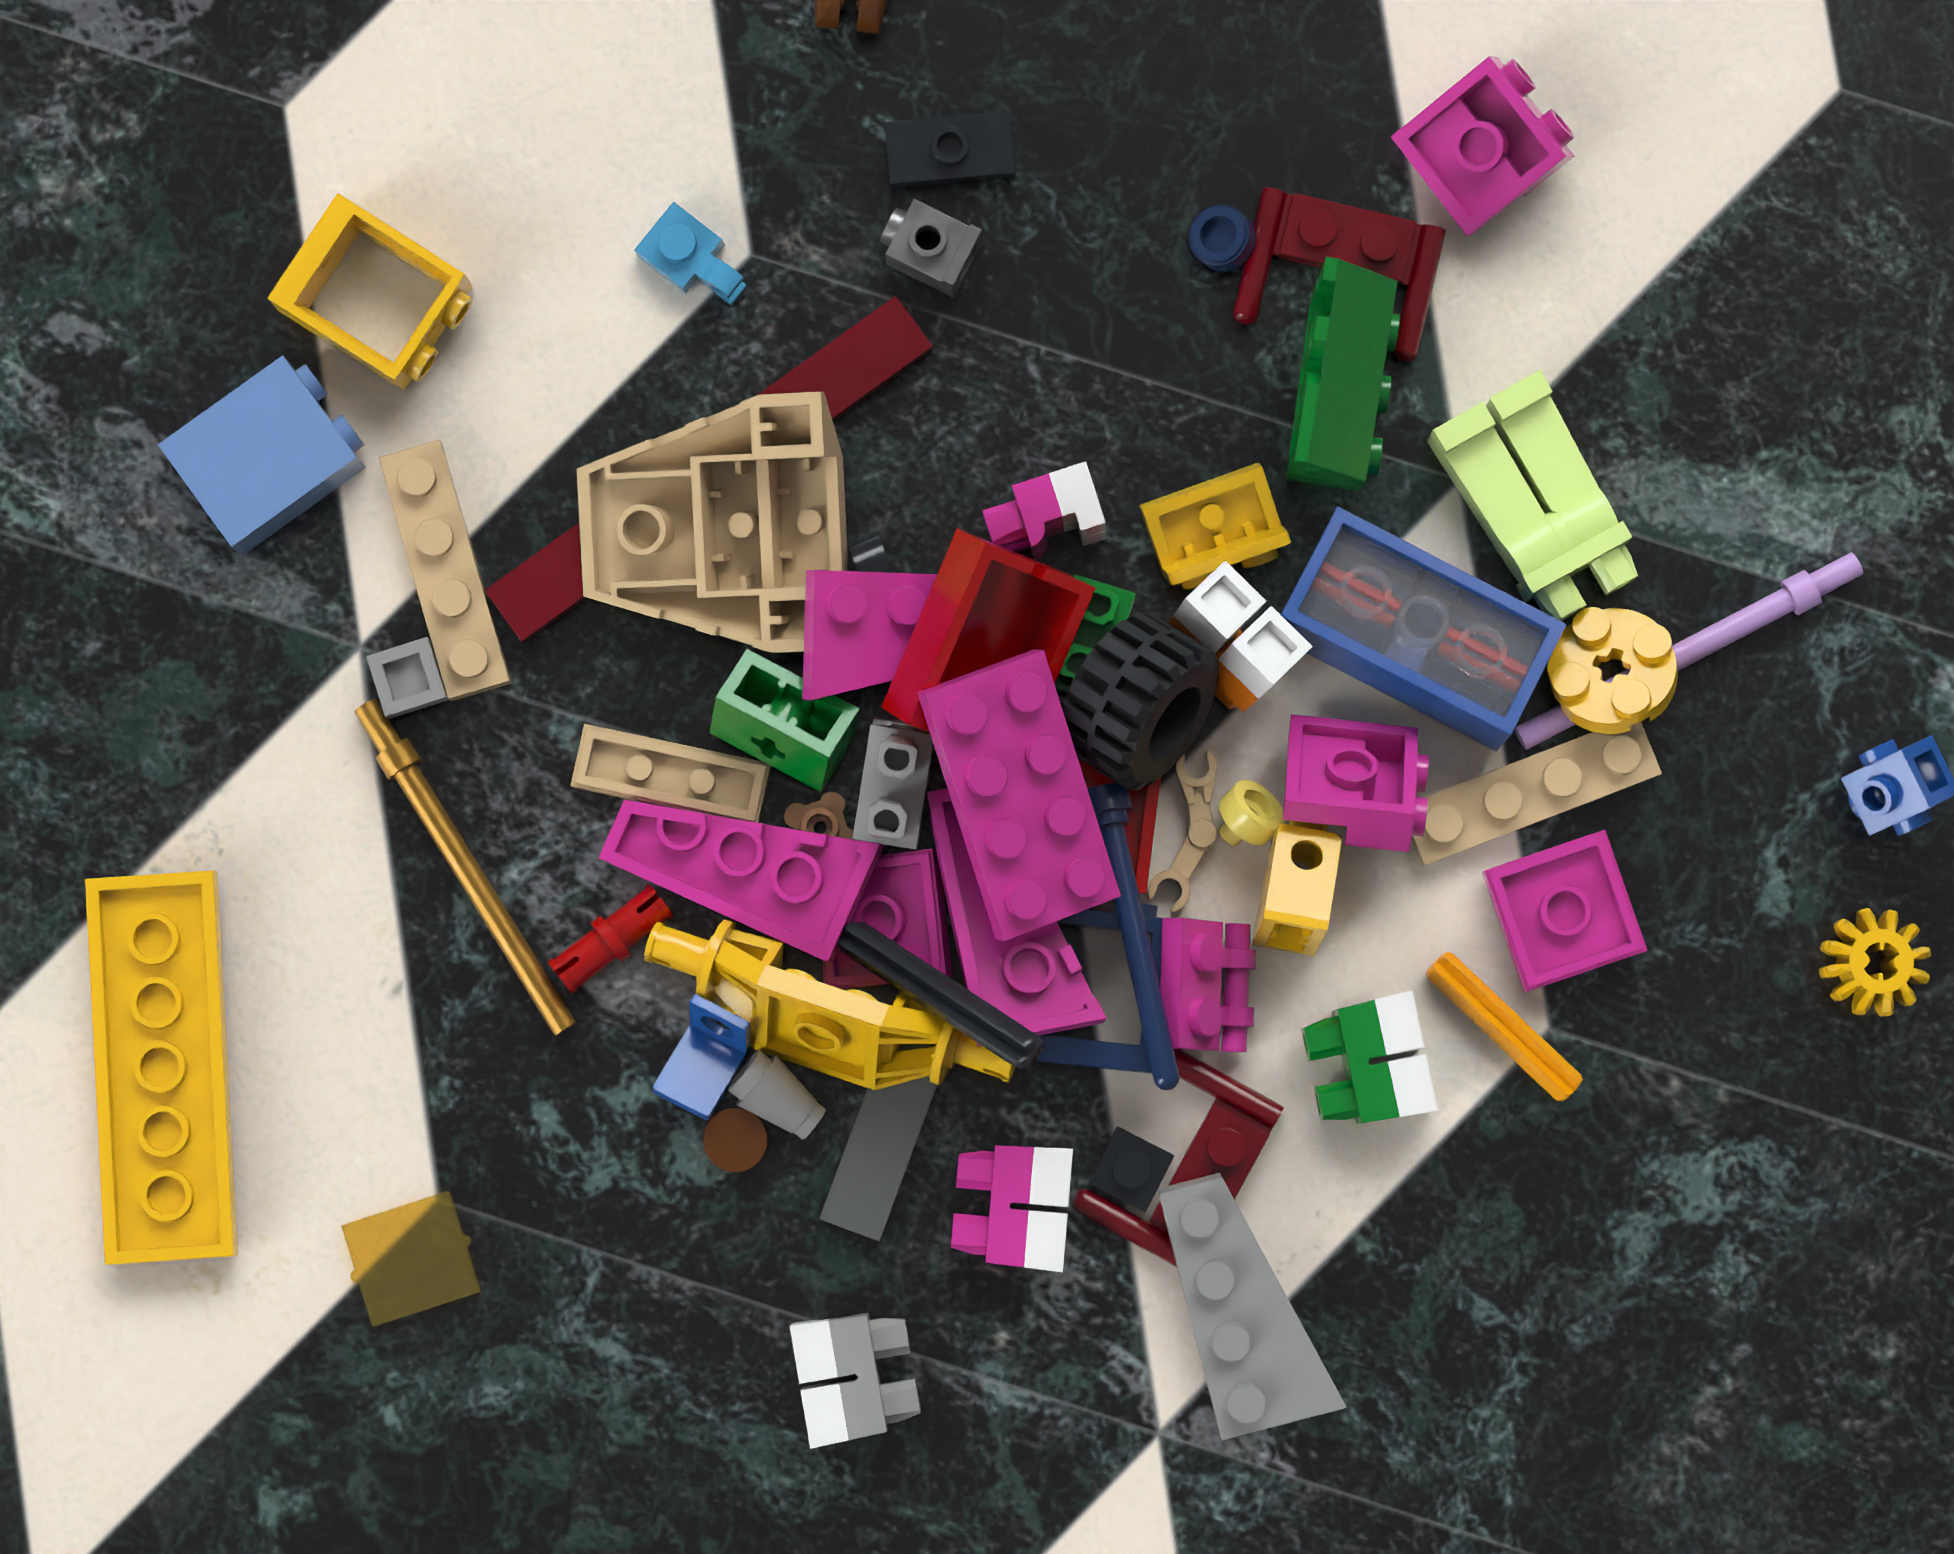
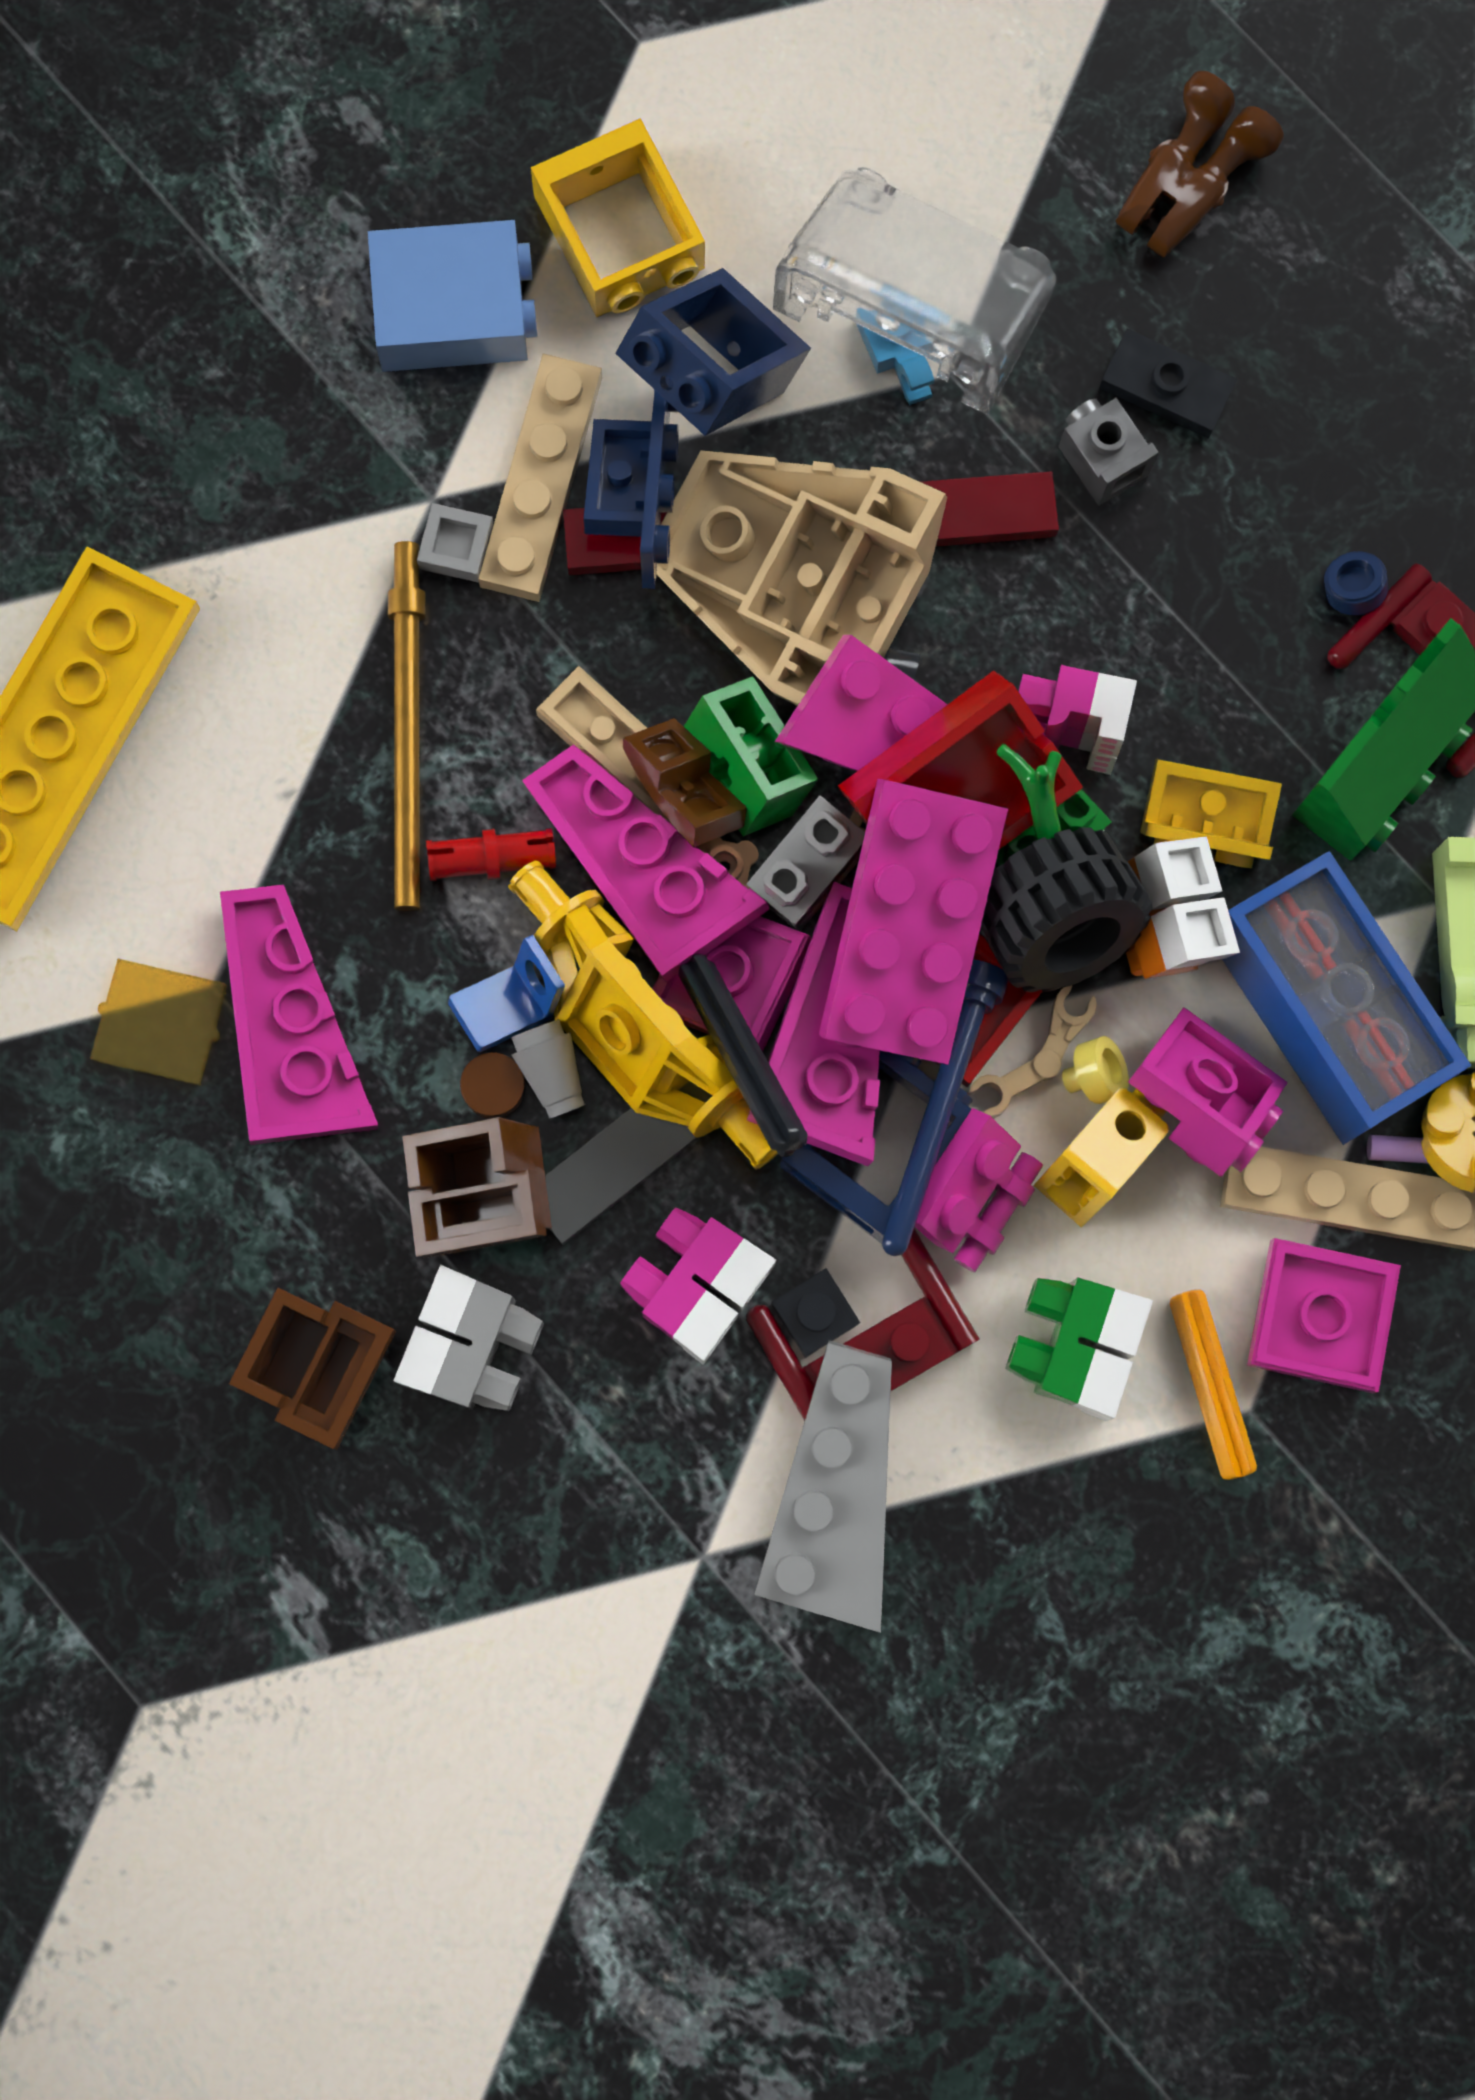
camera: 25 degrees right, 5 degrees down
none -> dark pink wing [220,885,378,1145]
none -> reddish brown plate [229,1288,396,1450]
none -> reddish brown plate [402,1117,552,1258]
none -> dark blue bracket [584,376,679,589]
none -> dark blue window [615,268,811,436]
none -> reddish brown slope [623,718,747,848]
none -> clear windscreen [773,167,1056,415]
none -> green bar [997,744,1062,839]

